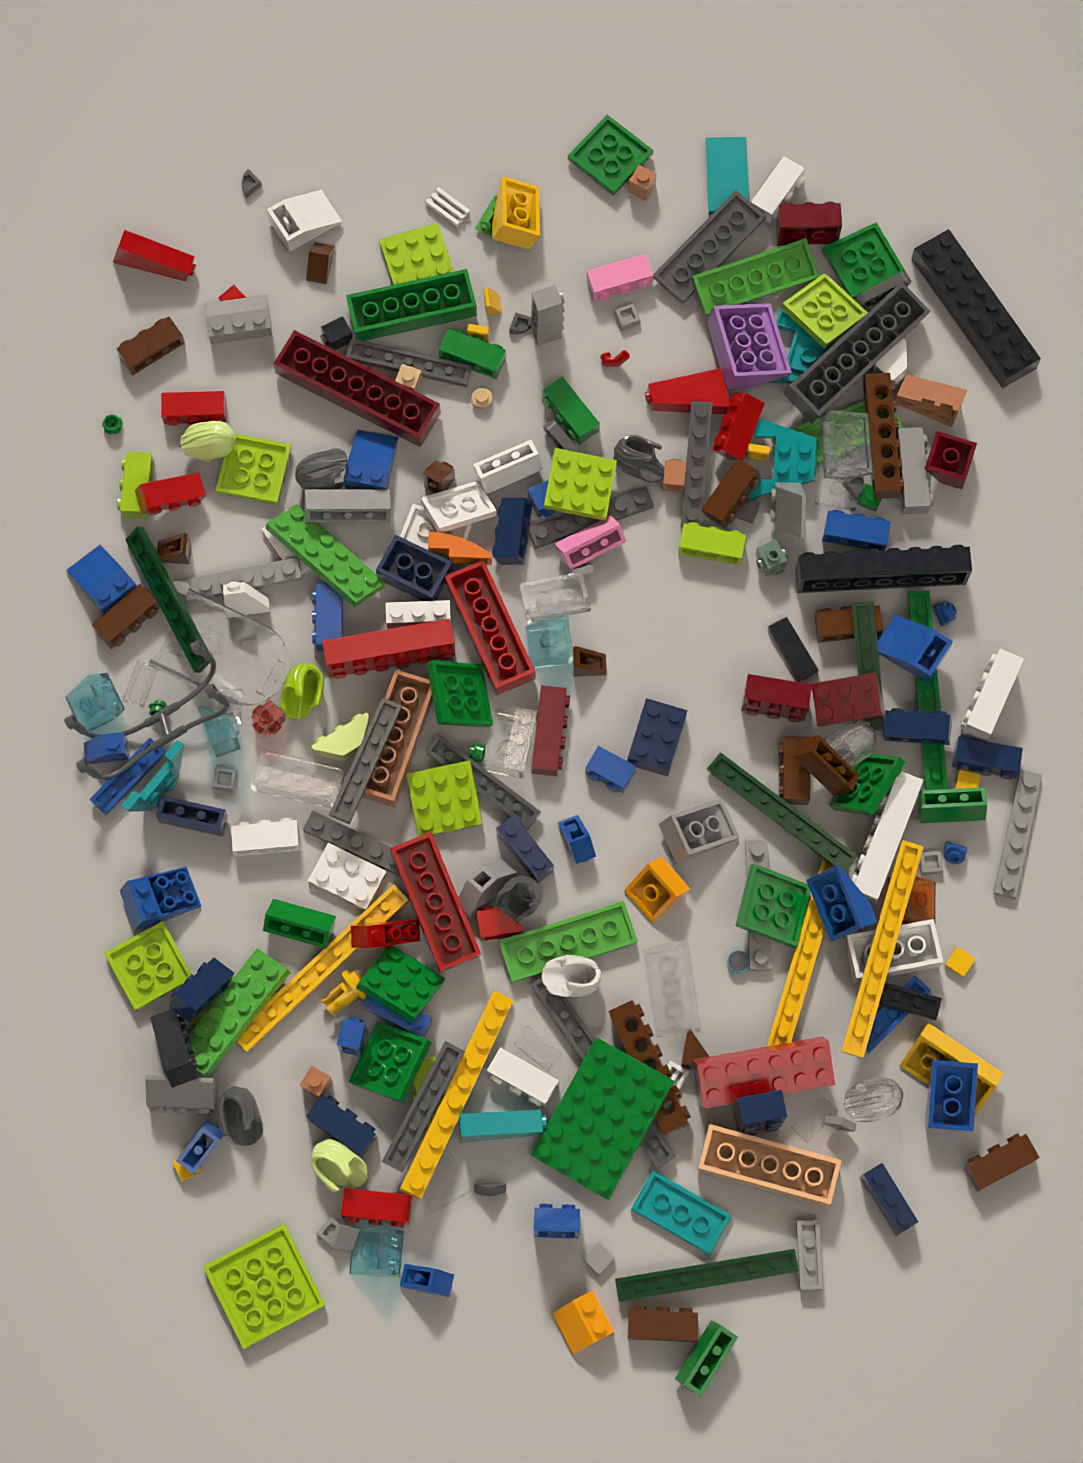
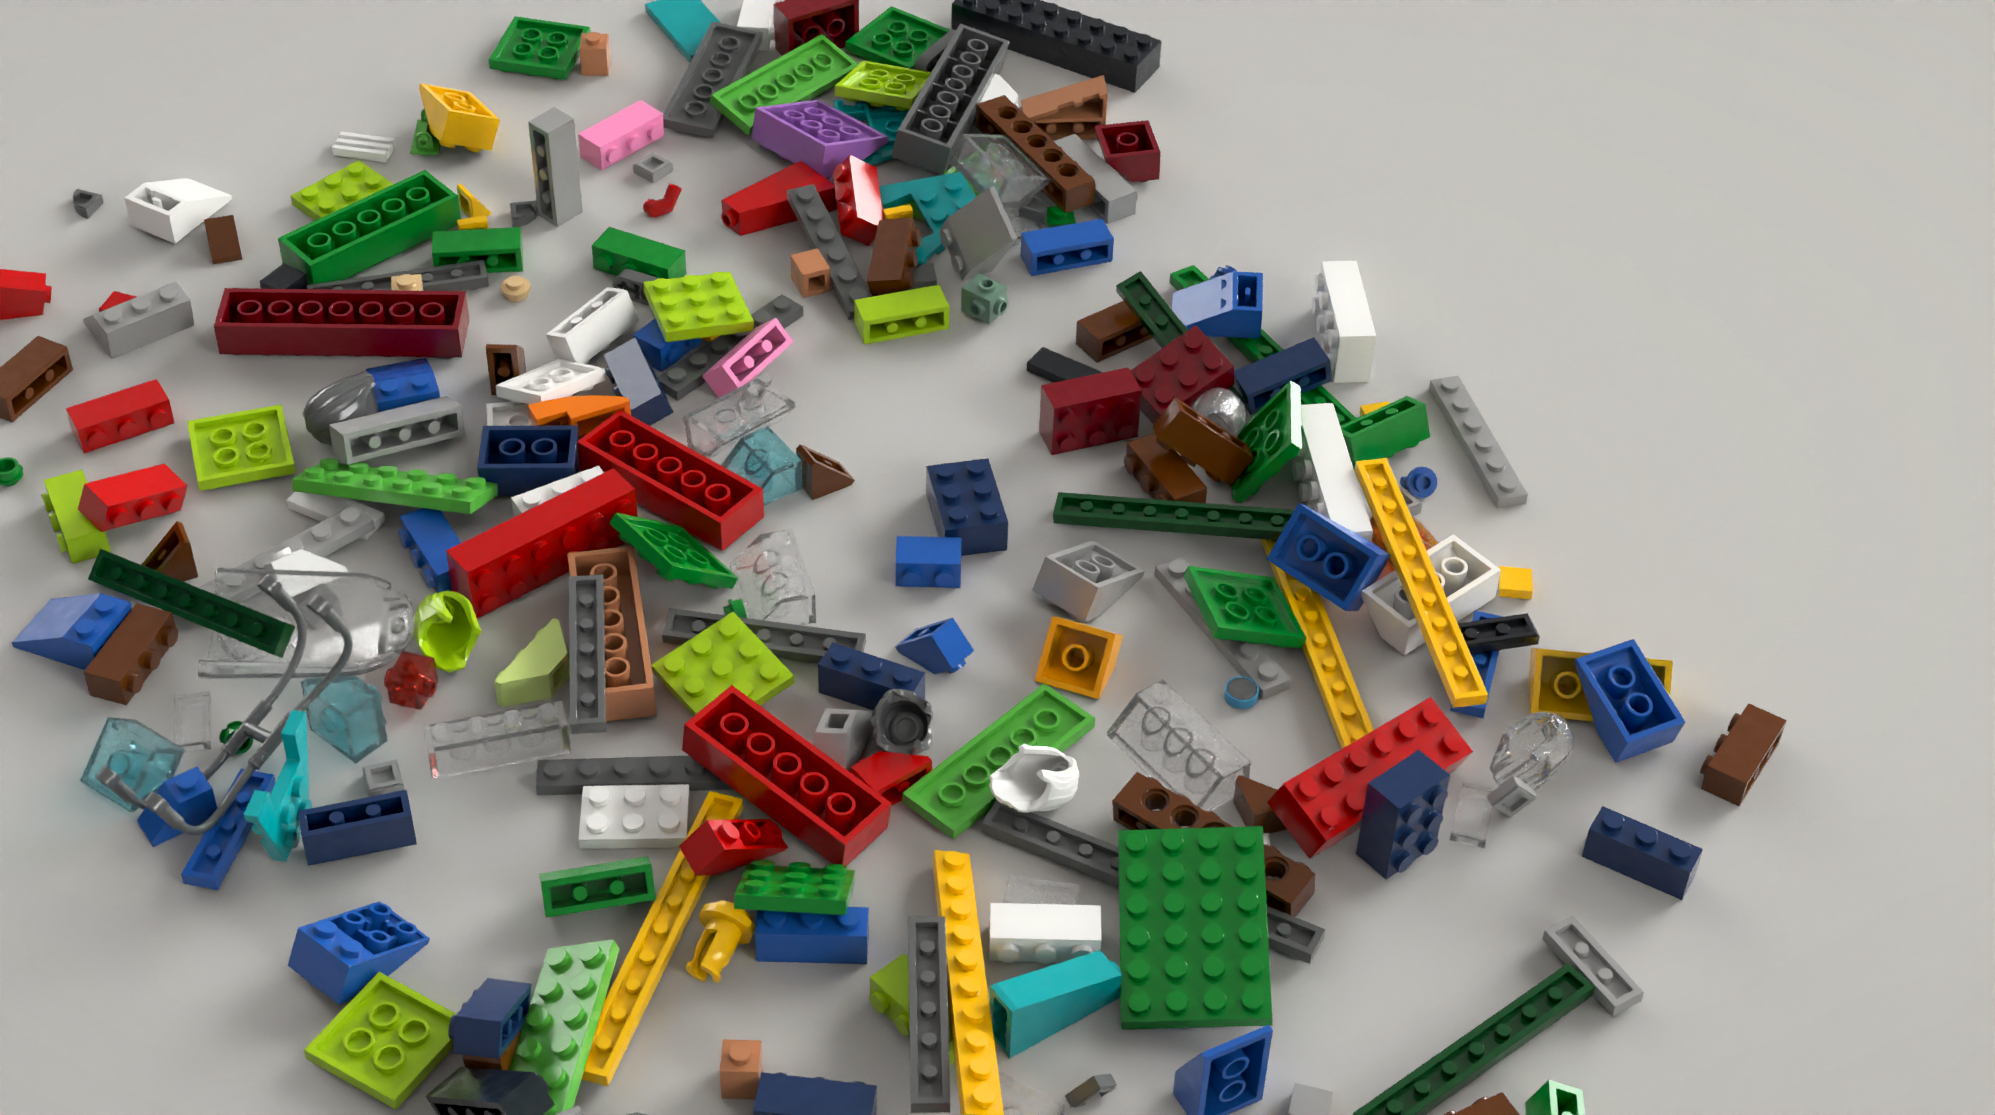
camera: 30 degrees left, 30 degrees down
yellowish green hair [180,421,237,462] -> none
white brick [231,818,300,857] -> none
blue brick [337,1017,368,1057] -> none
green plate [348,1022,432,1103] -> none
dark red brick [531,685,571,776] -> none
dark grey hair [613,435,664,483] -> none
teal tile [631,1170,732,1256] -> none
light nougat brick [697,1124,842,1207] -> none
black brick [795,544,972,593] -> none
dark blue brick [952,736,1023,780] -> none

